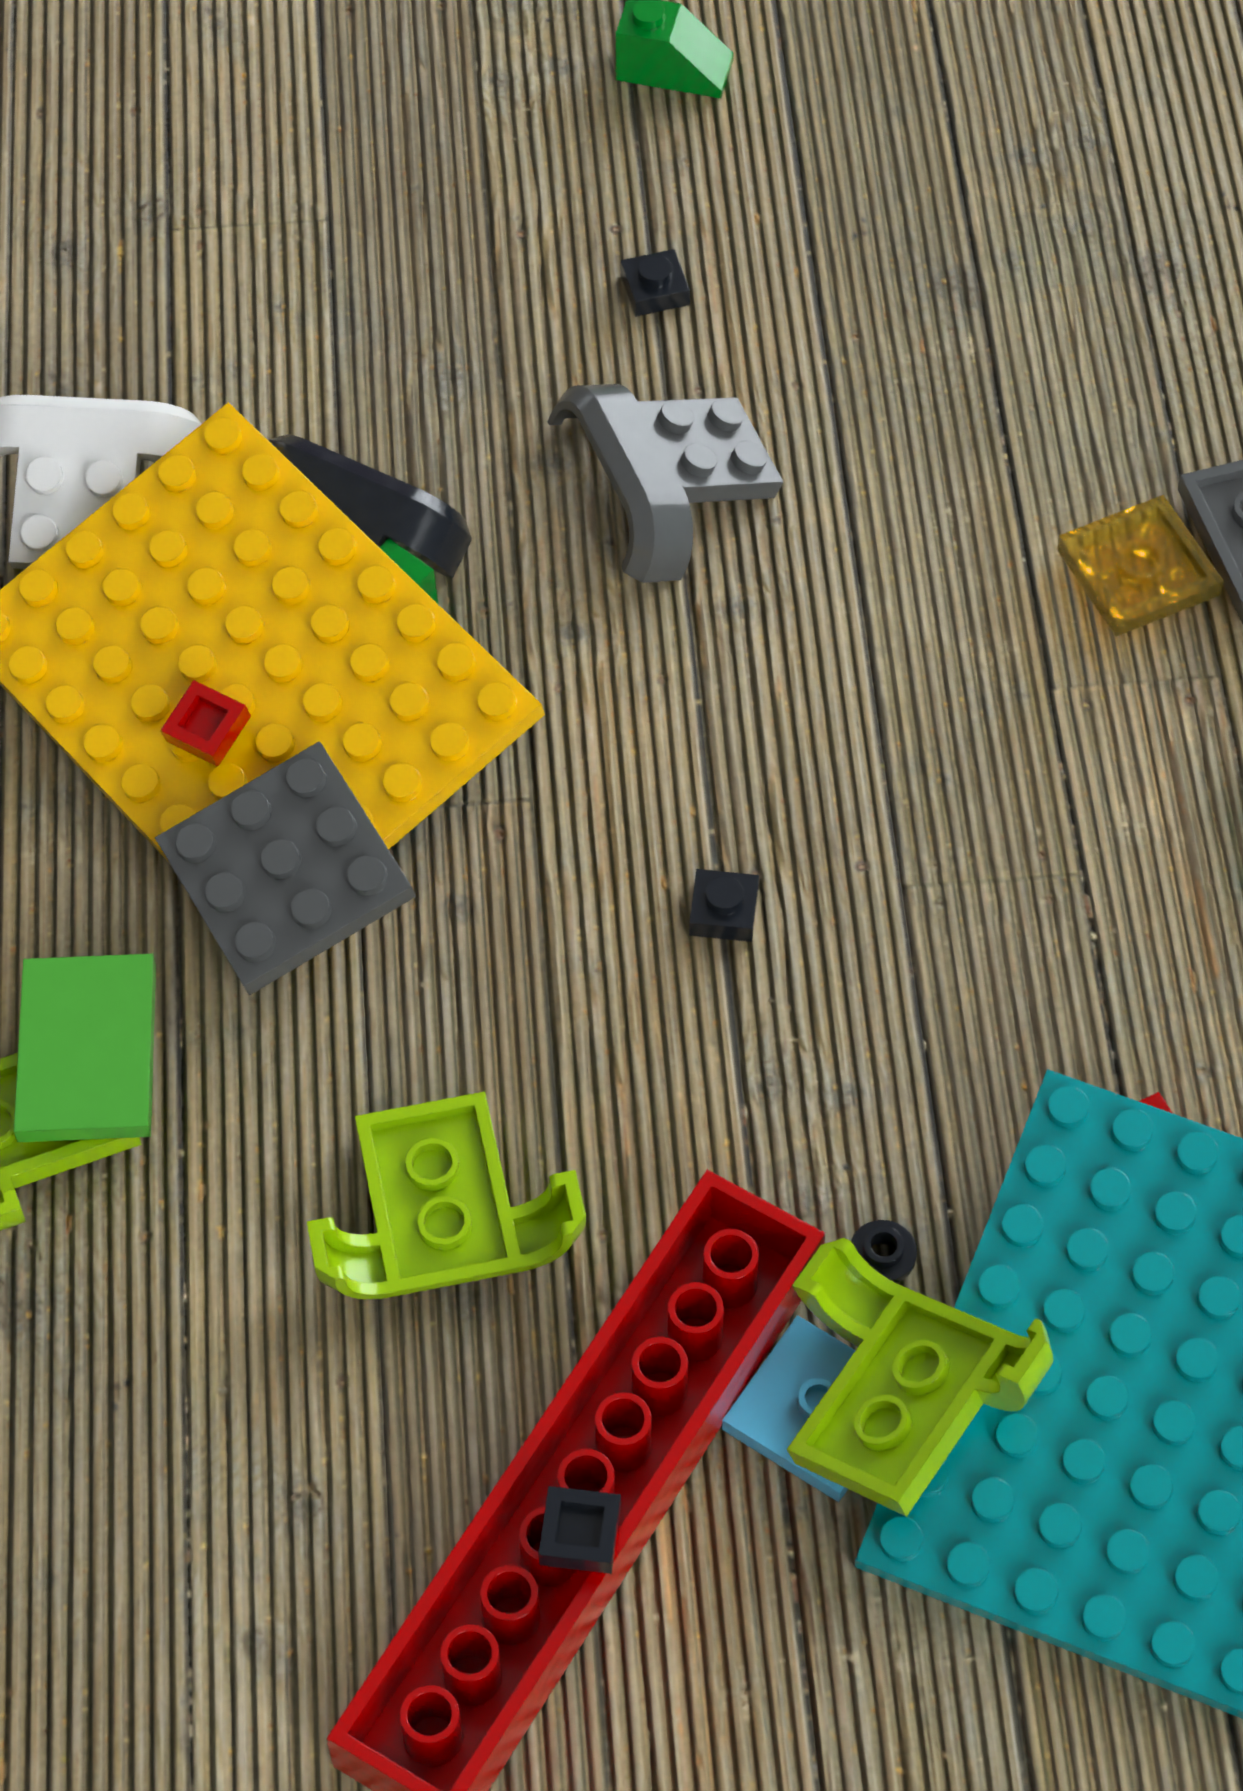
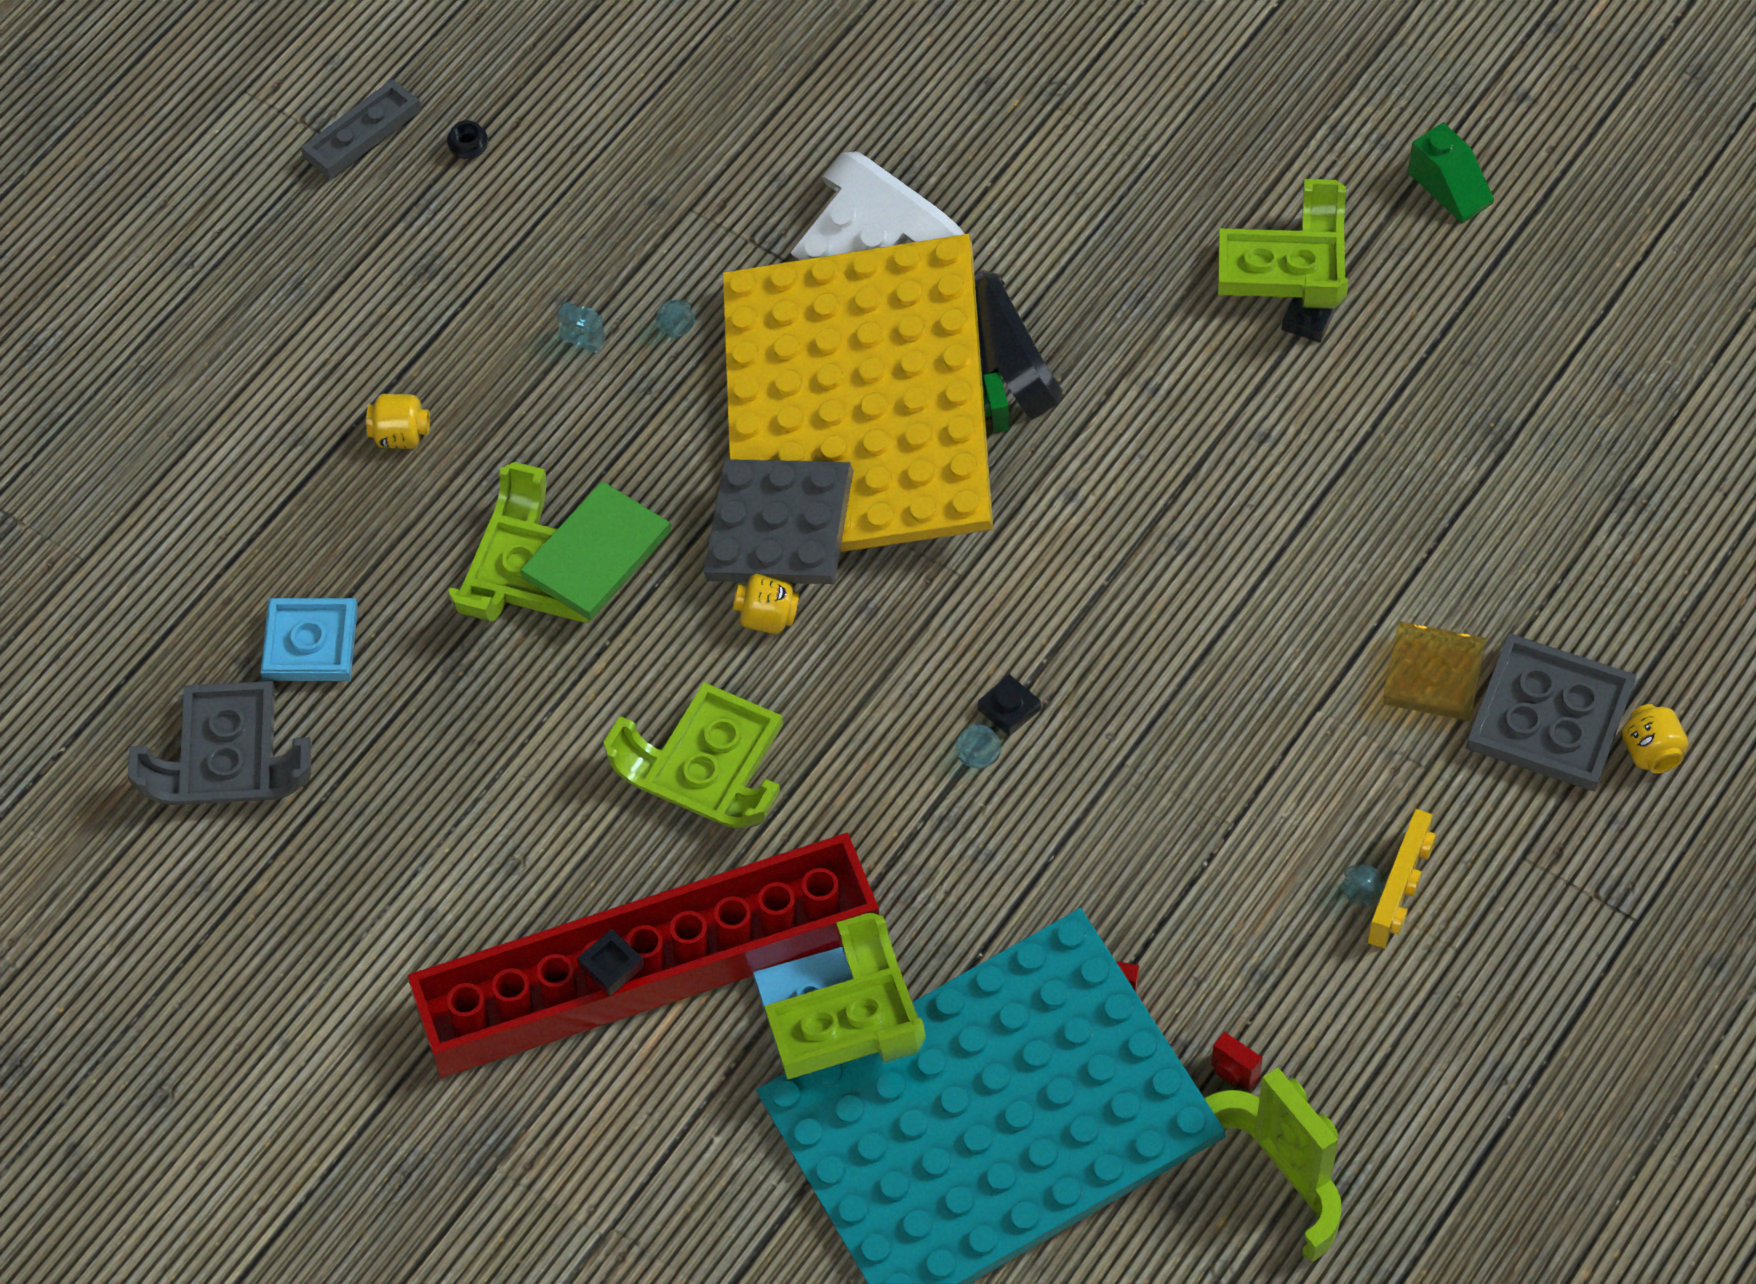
camera: 40 degrees right, 0 degrees up
red plate [160,680,251,767] -> none
dark grey piece [547,384,783,583] -> none
black plate [851,1220,917,1283] -> none
none -> yellow head [732,574,799,634]
none -> clear light blue plate [956,725,1001,769]
none -> lime piece [1218,179,1348,309]

